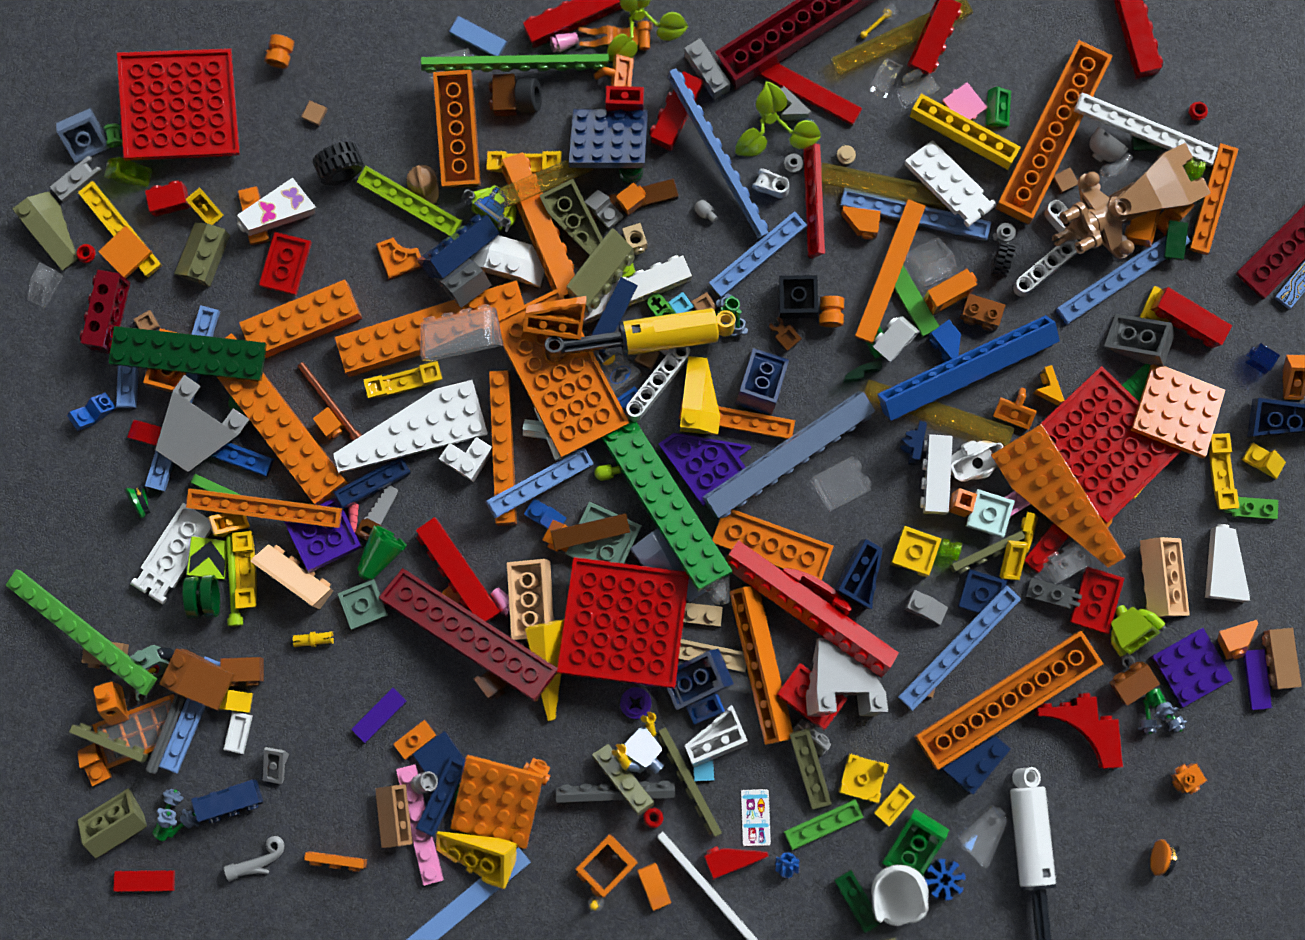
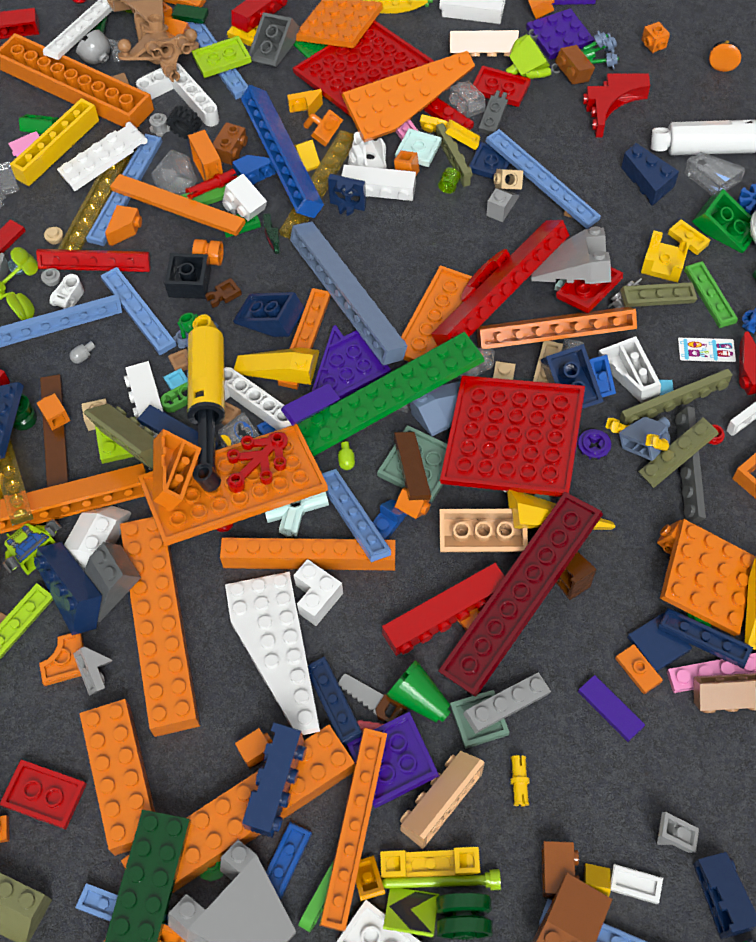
camera: 90 degrees left, 20 degrees down
copper bar [298,362,362,441] -> none
yellow slope [364,361,443,399] -> none
light grey wheel [411,772,438,794] -> none
clear windscreen [420,304,504,361] -> none
bright pink cone [490,588,510,616] -> none
olive wedge [539,179,603,255] -> none
light grey slope [584,190,623,229] -> none
clear panel [811,456,872,513] -> none
dark blue wedge [834,539,883,609] -> none
yellow panel [890,526,941,578] -> none
orange brick [914,630,1103,770] -> none
none -> light grey slope [73,647,112,696]
none -> red pin [185,169,237,200]
none -> lime plate [191,36,252,78]
none -> red plant [227,432,288,493]
none -> dark blue wedge [242,722,307,838]
none -> dark purple tile [281,383,340,426]
none -> yellow slope [294,140,321,172]
none -> light grey plate [463,672,551,734]
none -> tan brick [493,169,523,189]

